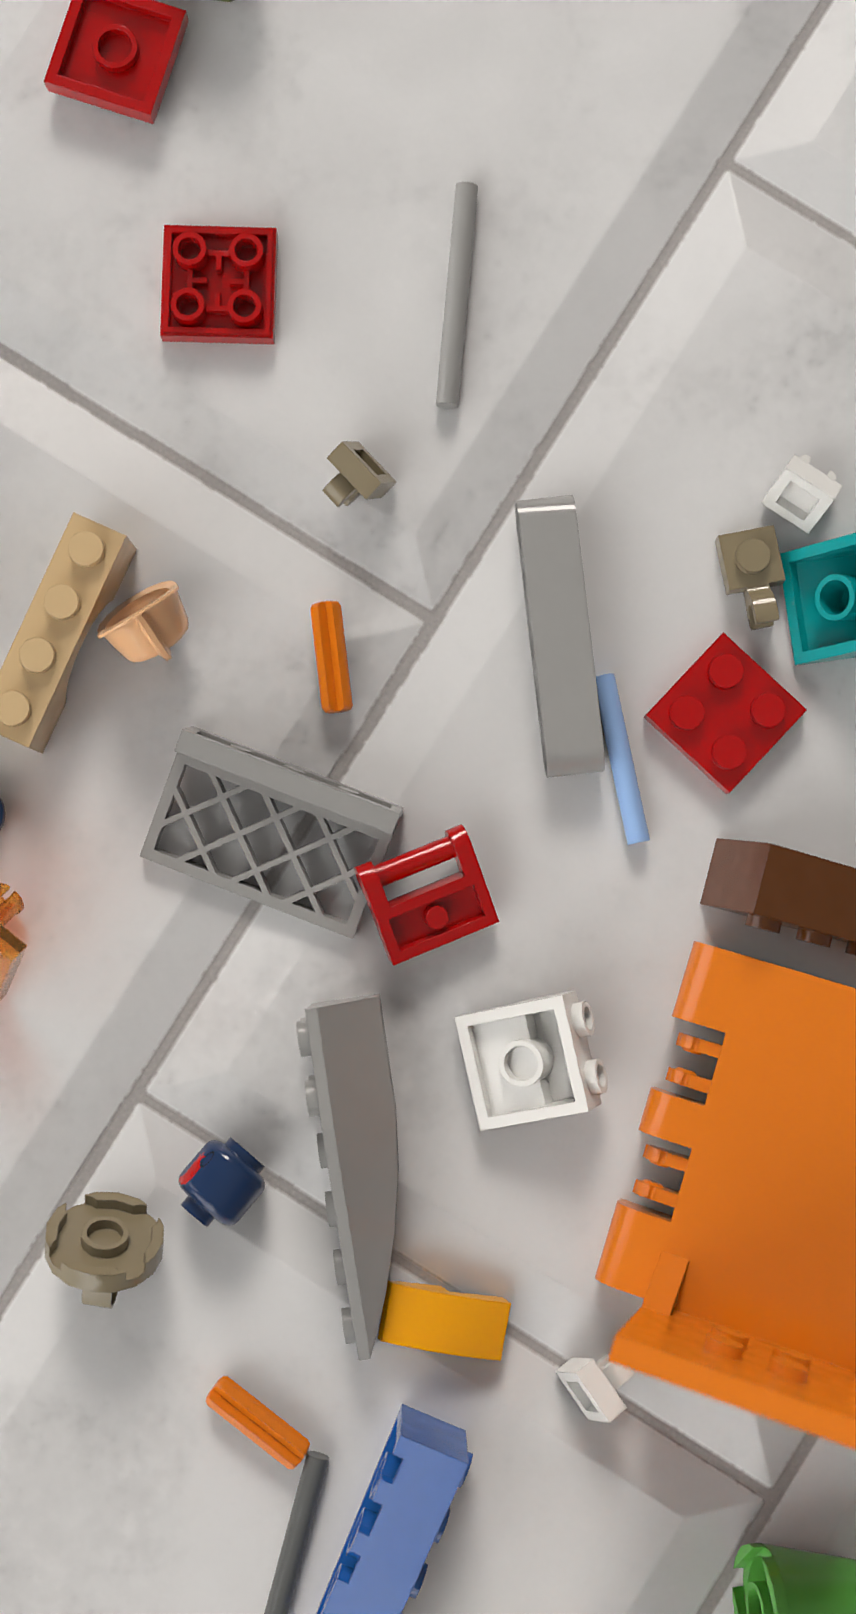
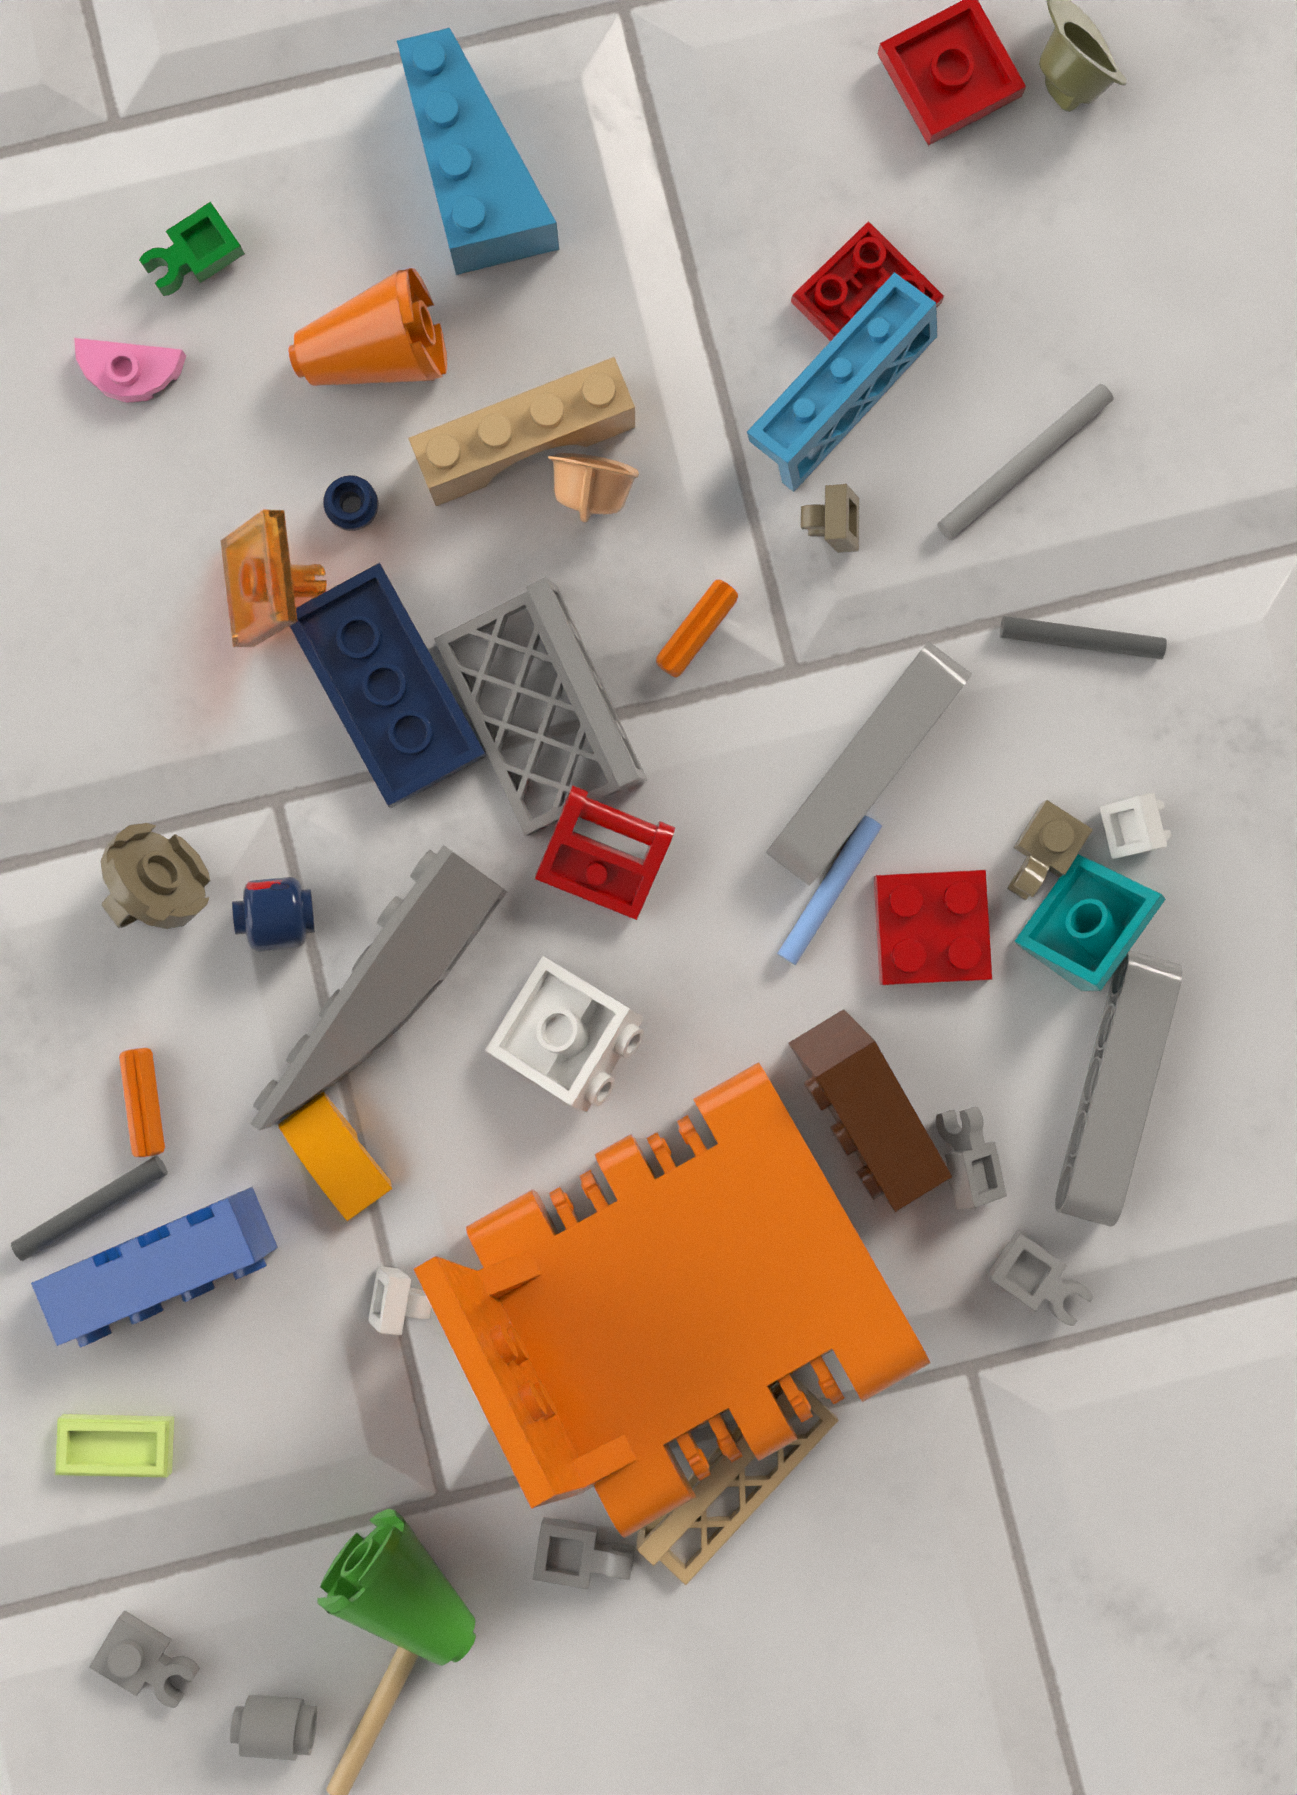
camera: 40 degrees right, 0 degrees up
none -> dark blue plate [283,562,486,808]
none -> dark azure fence [747,272,938,492]
none -> dark grey bar [1000,616,1167,660]

